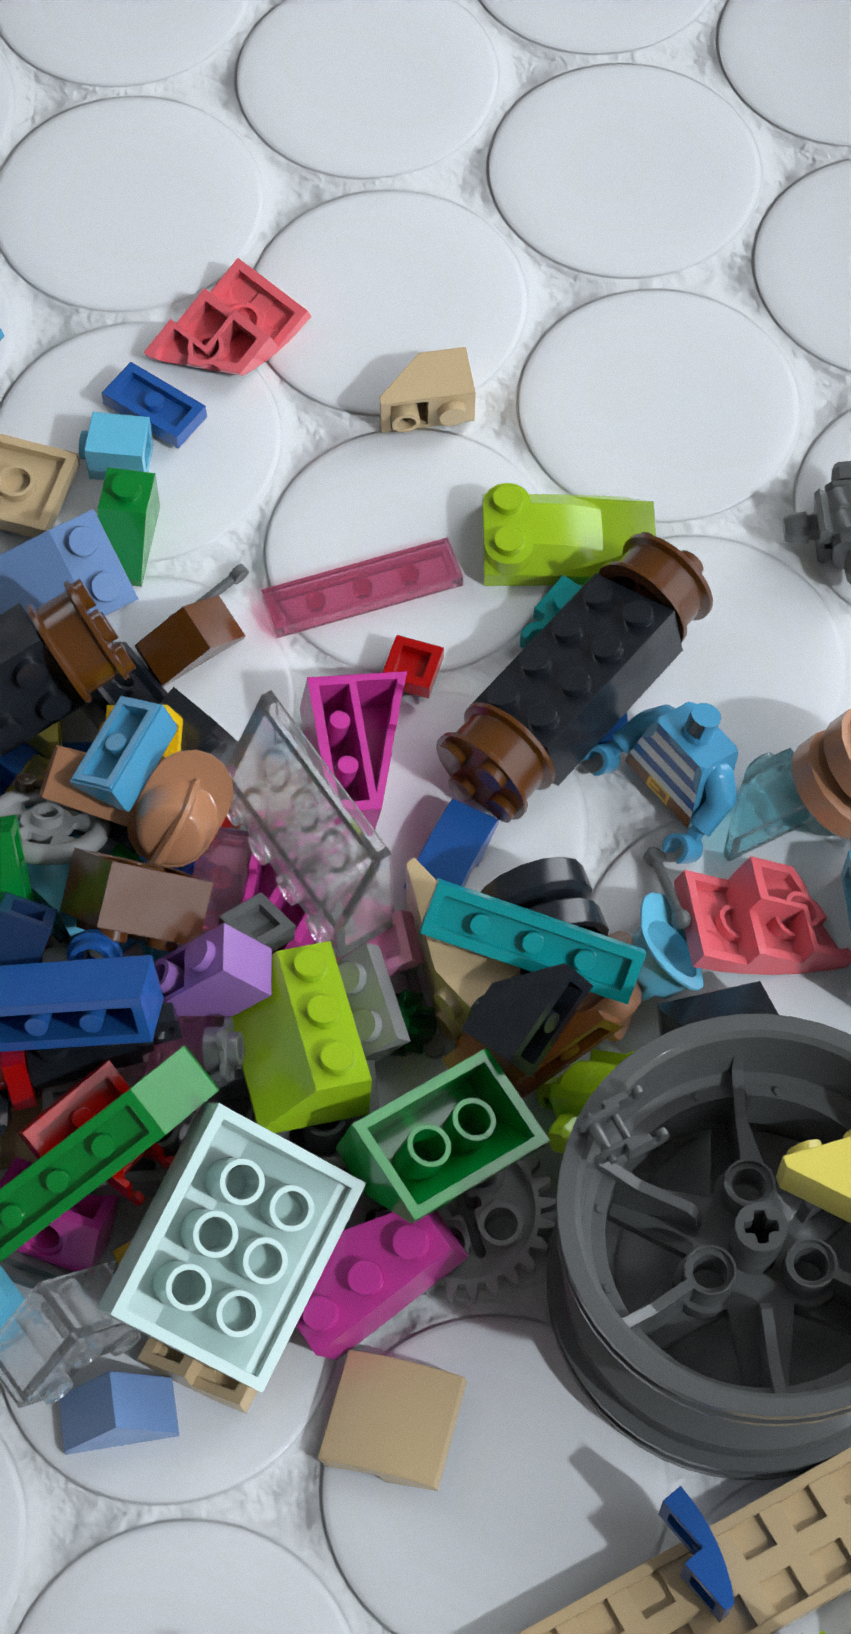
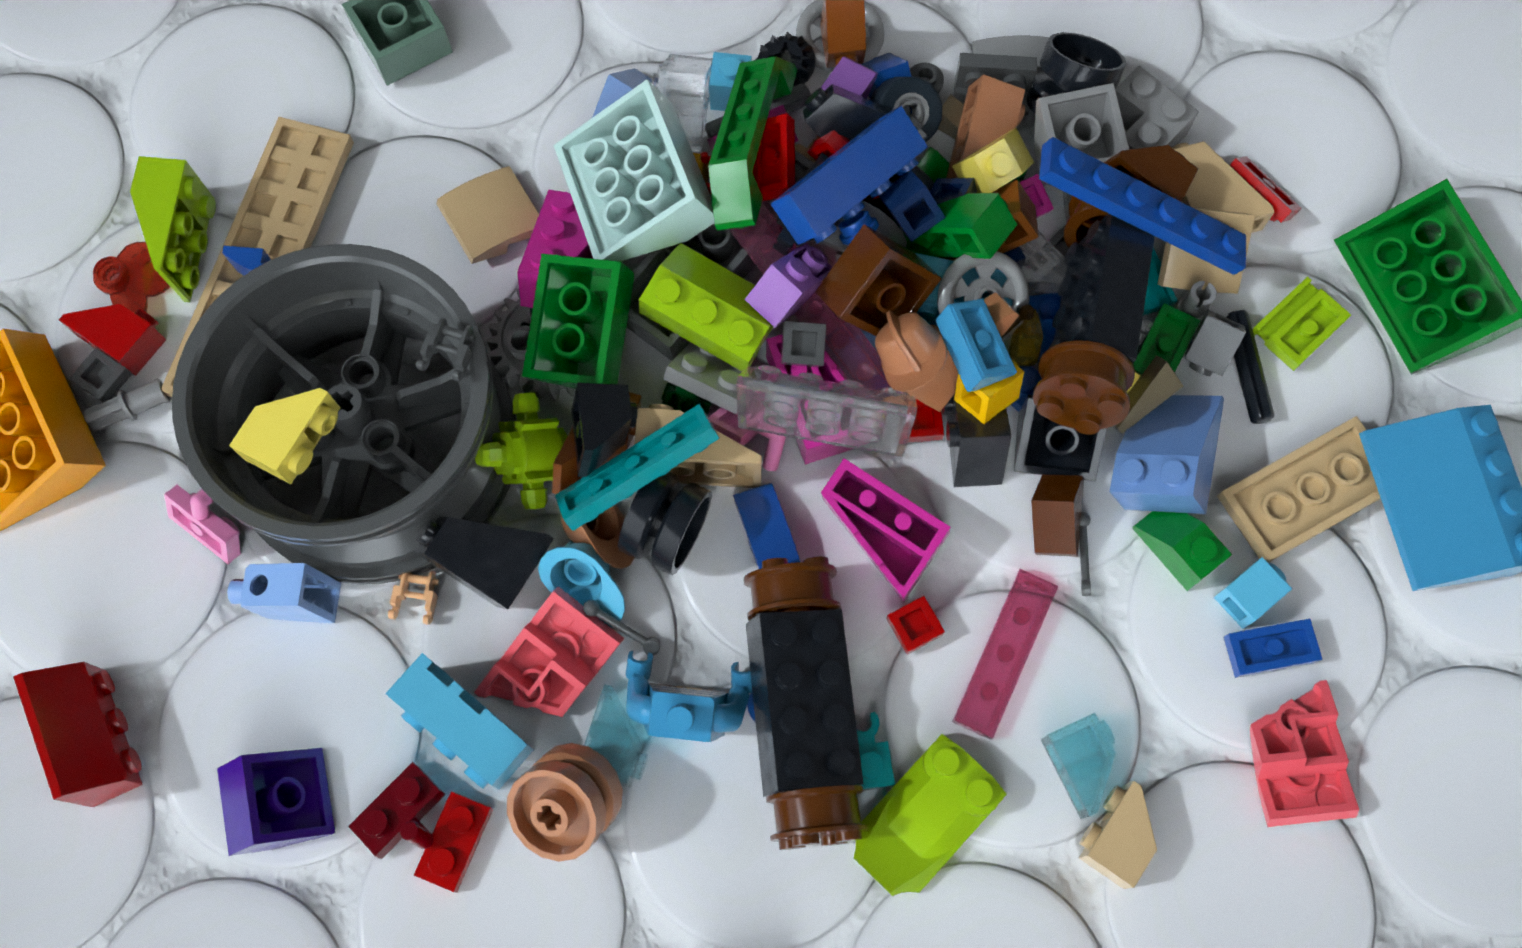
camera: 135 degrees right, 10 degrees up
flat silver plate [202,1017,245,1081] -> none
none -> clear light blue slope [1041,713,1116,819]

